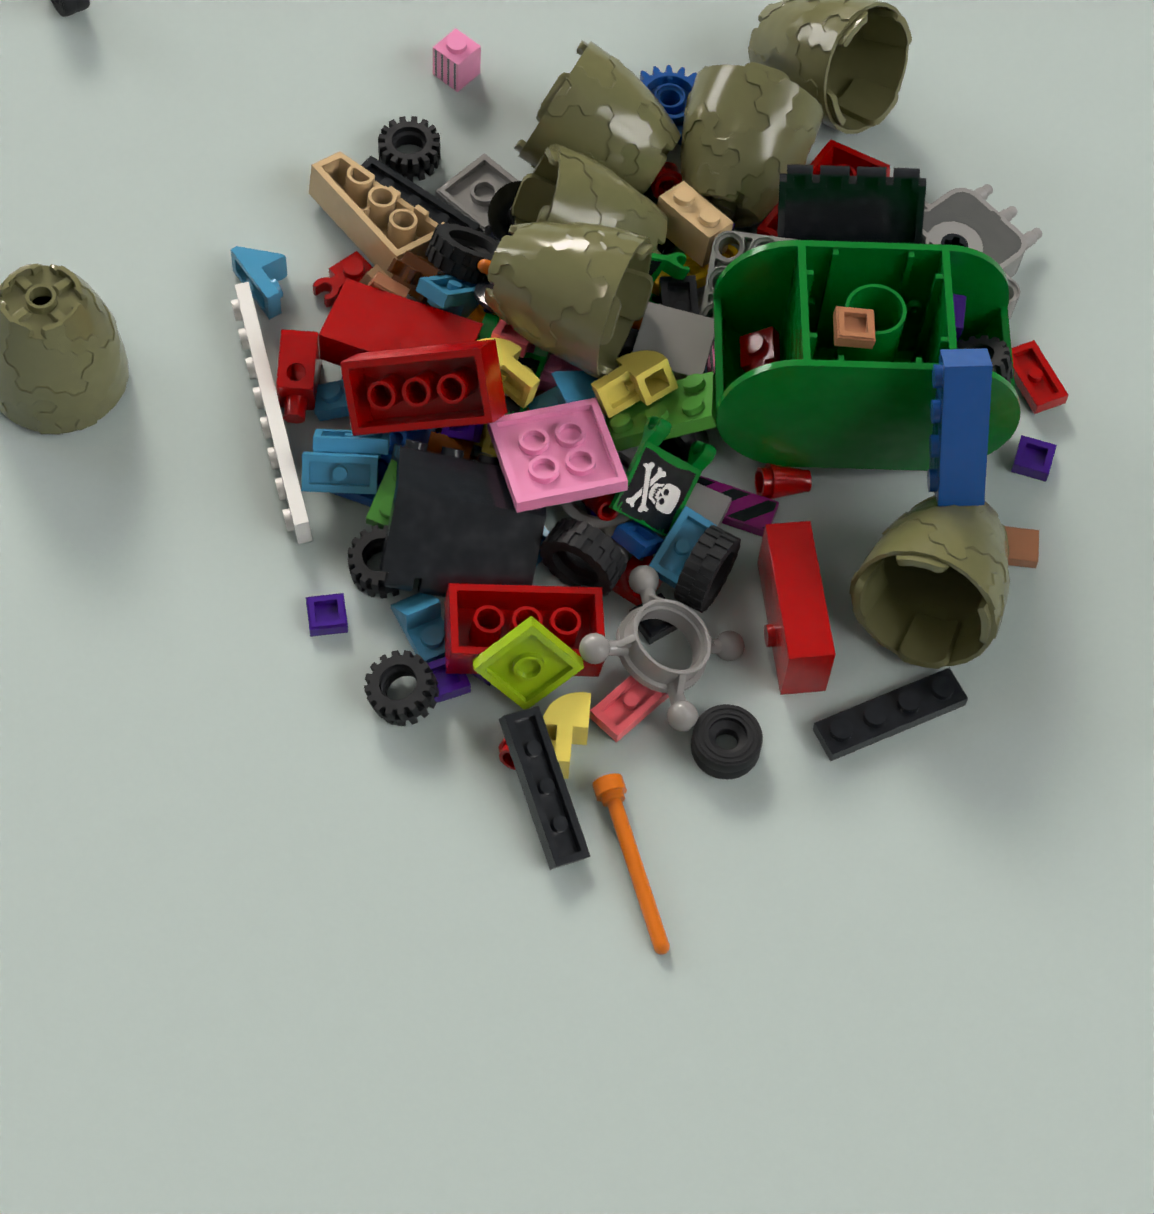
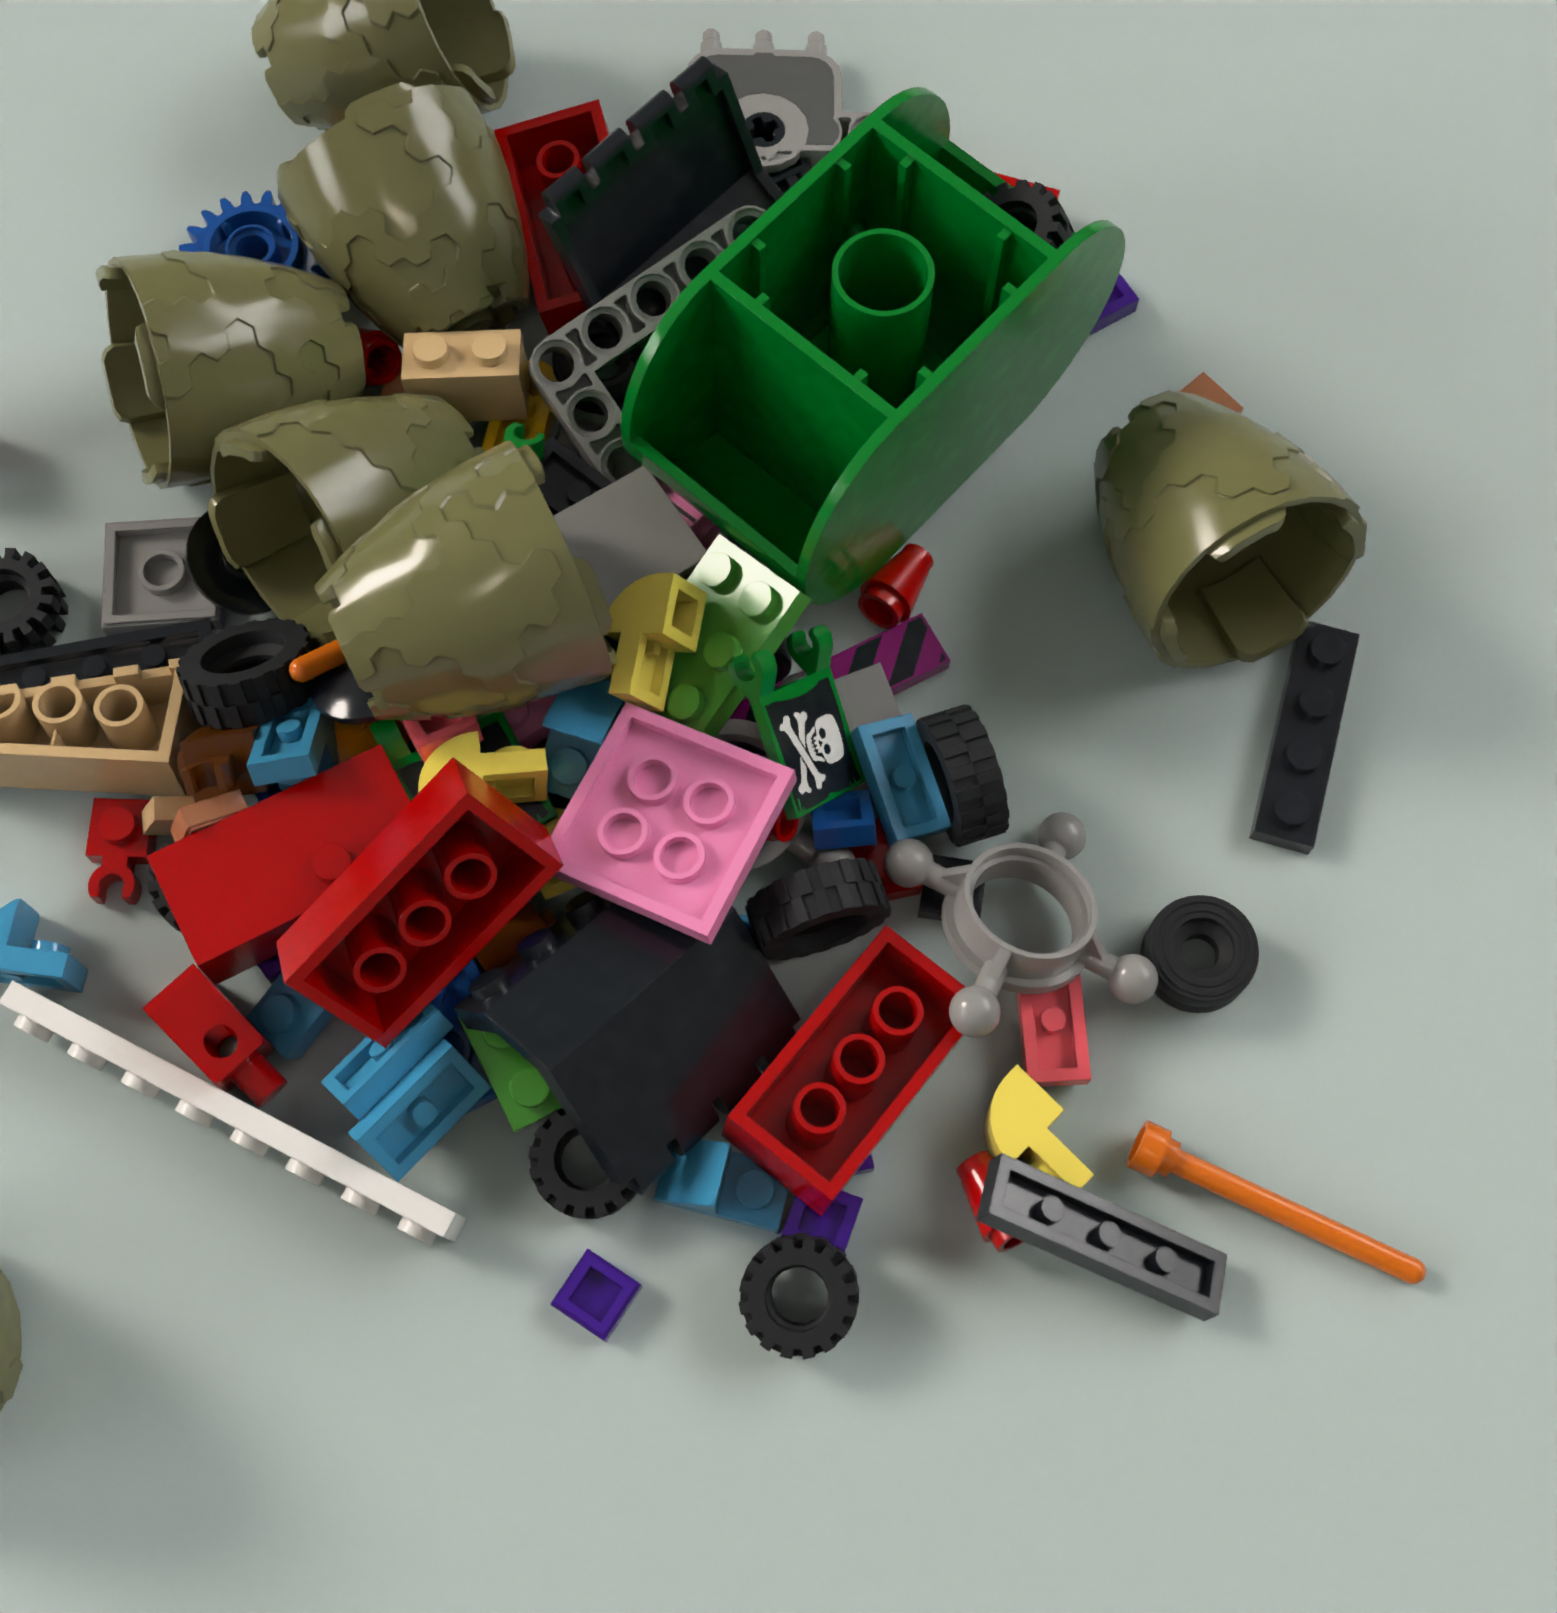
camera: 45 degrees left, 10 degrees up
lime tile [473,616,584,710] -> none
red plate [740,326,780,373] -> none
red brick [757,521,836,695] -> none
nougat tile [833,306,876,349] -> none
blue wedge [927,348,993,506] -> none

